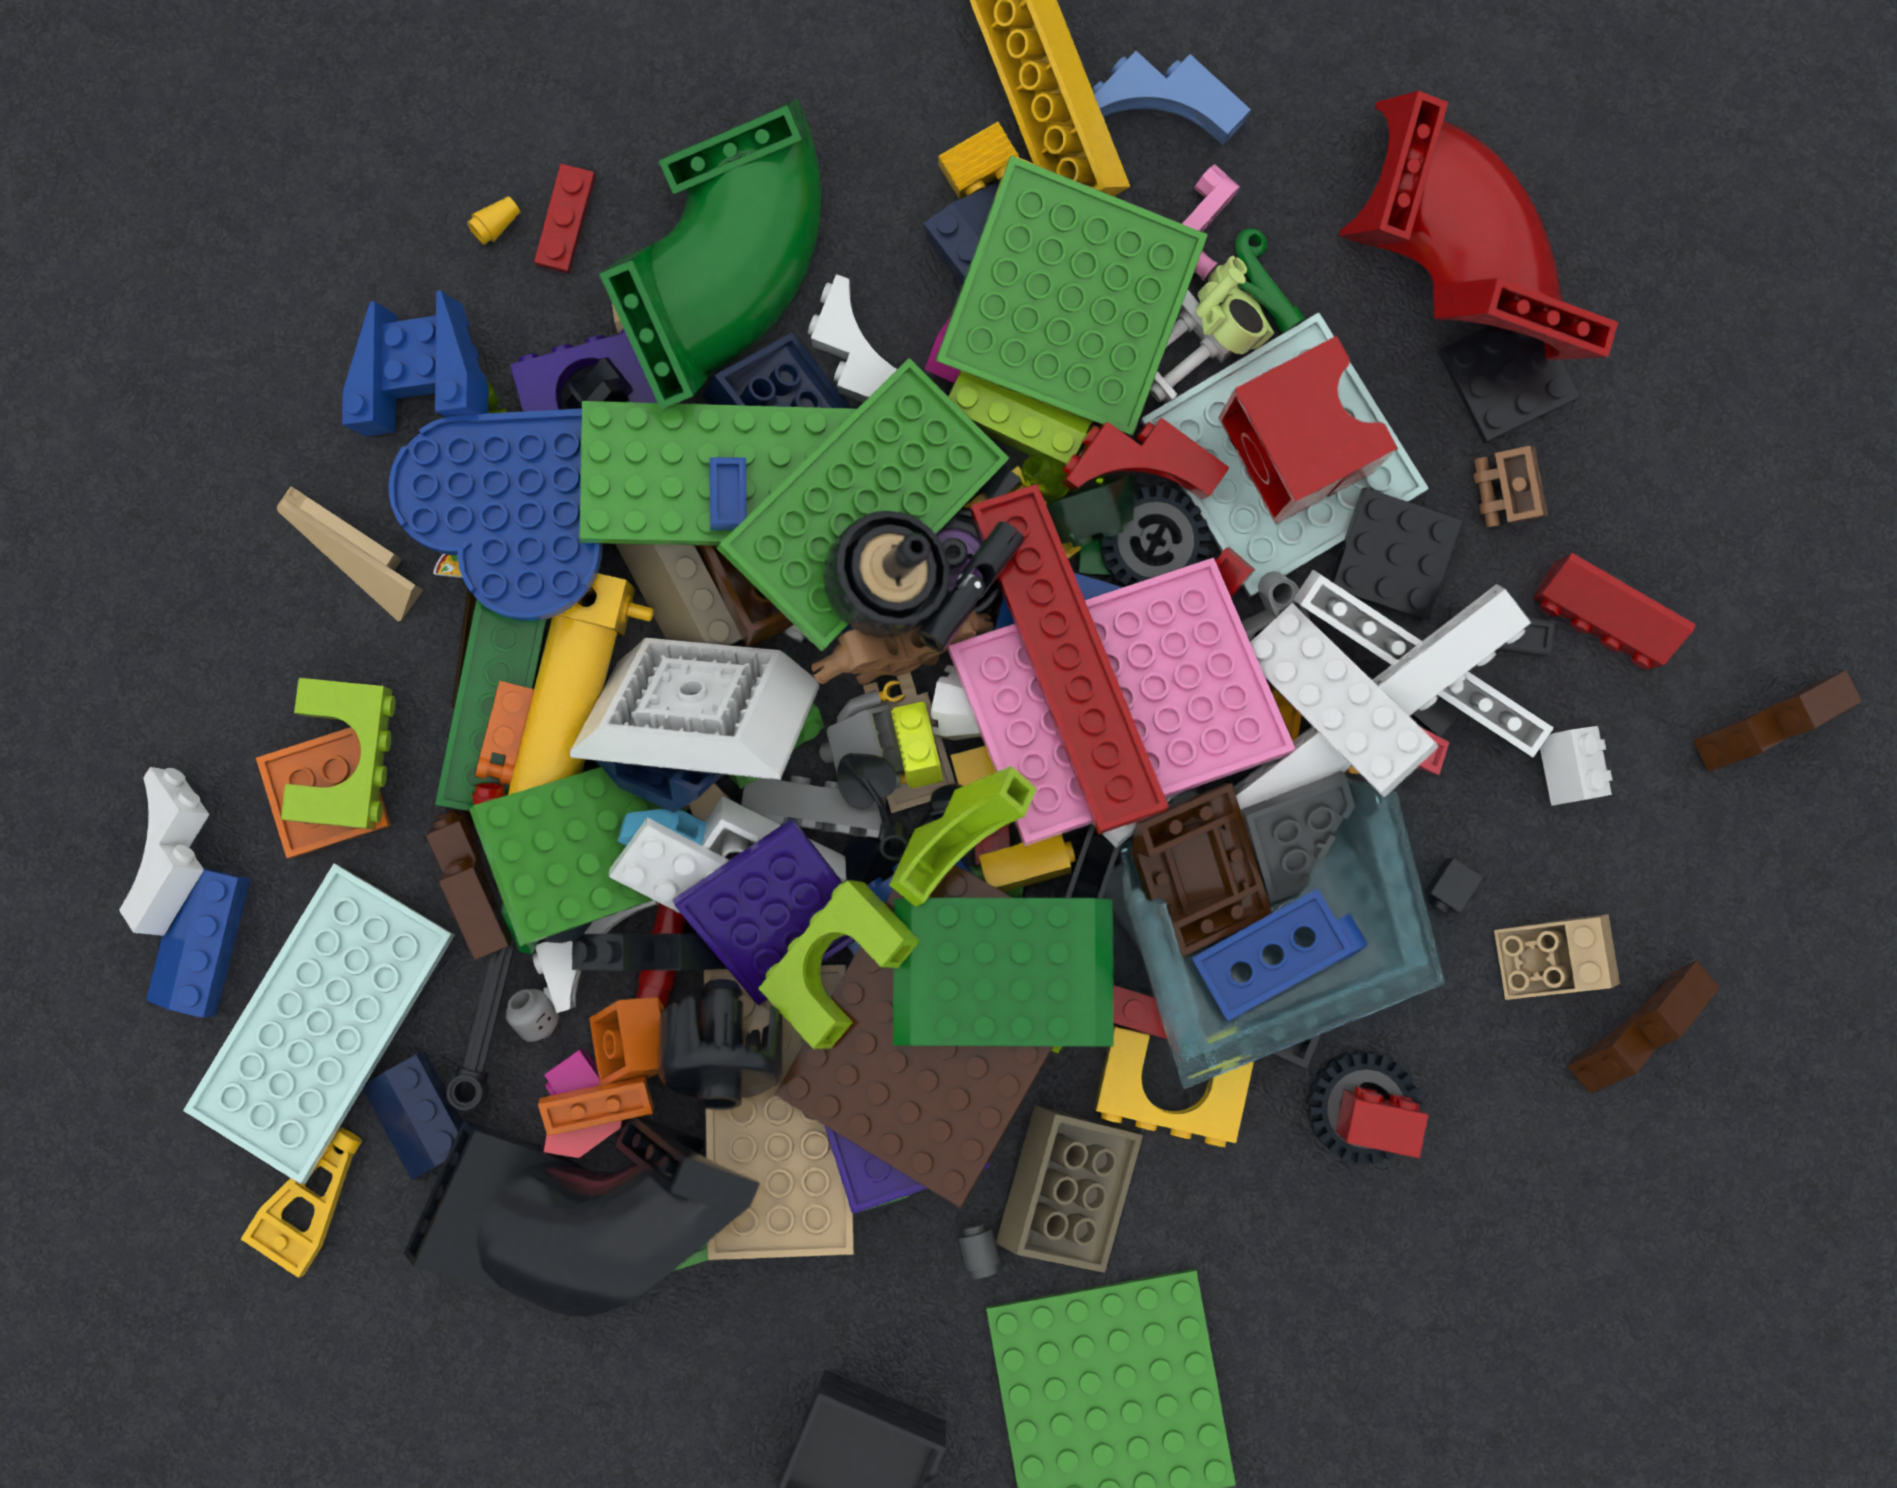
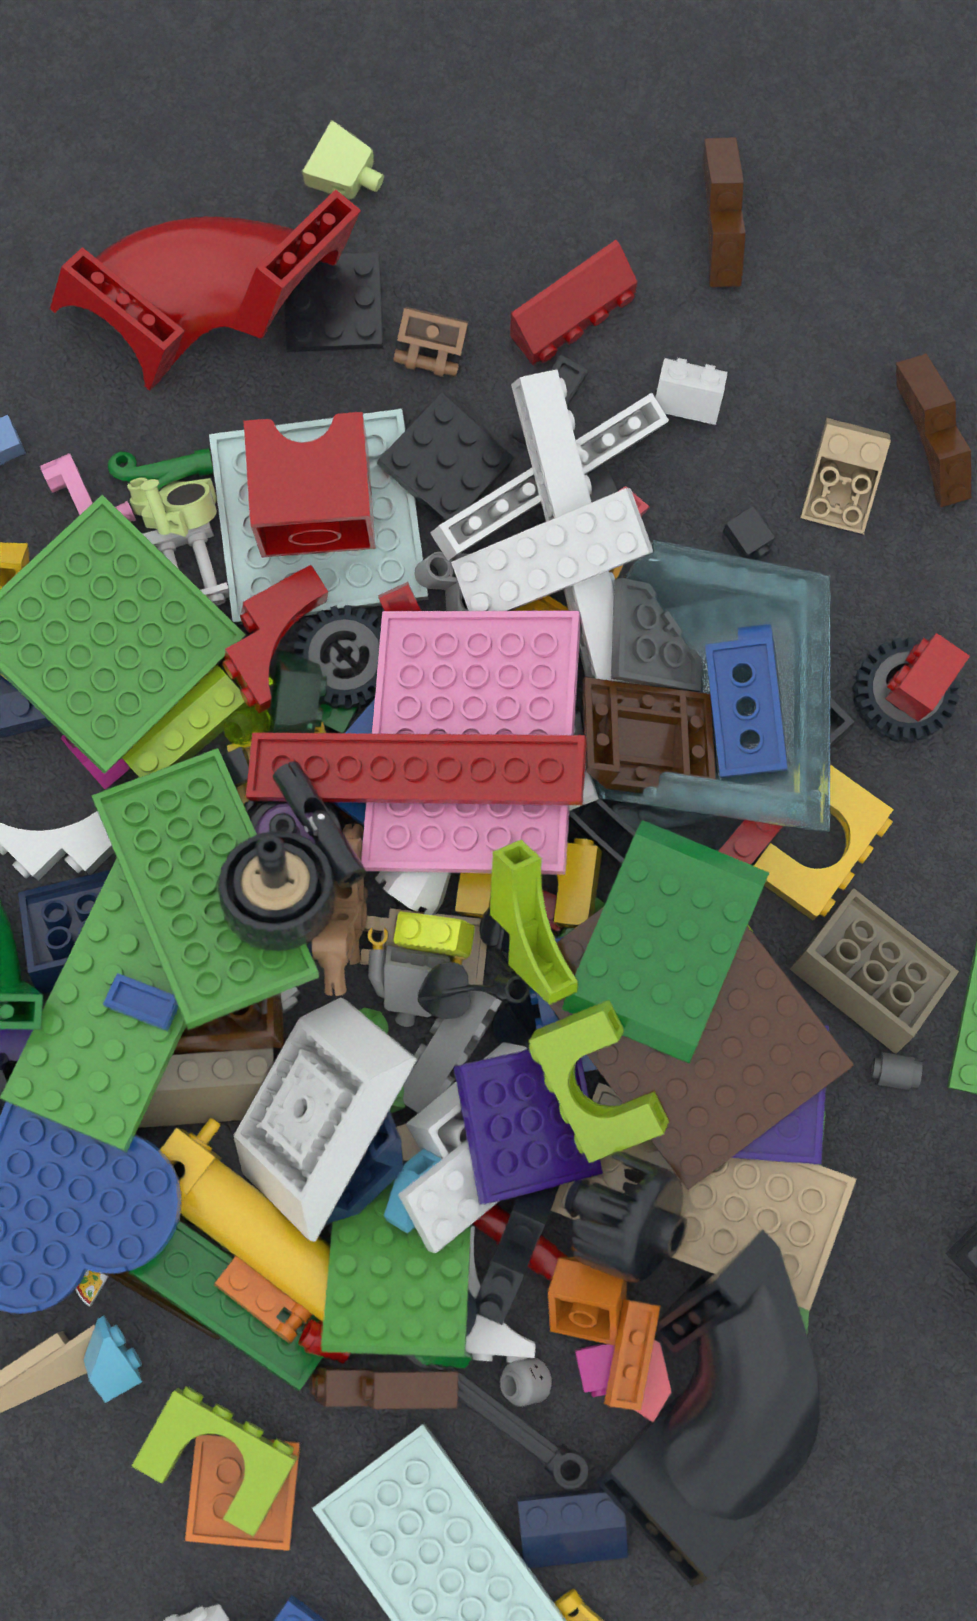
camera: 65 degrees left, 5 degrees down
none -> medium azure slope [83,1316,142,1403]
none -> yellowish green torso [302,121,384,199]

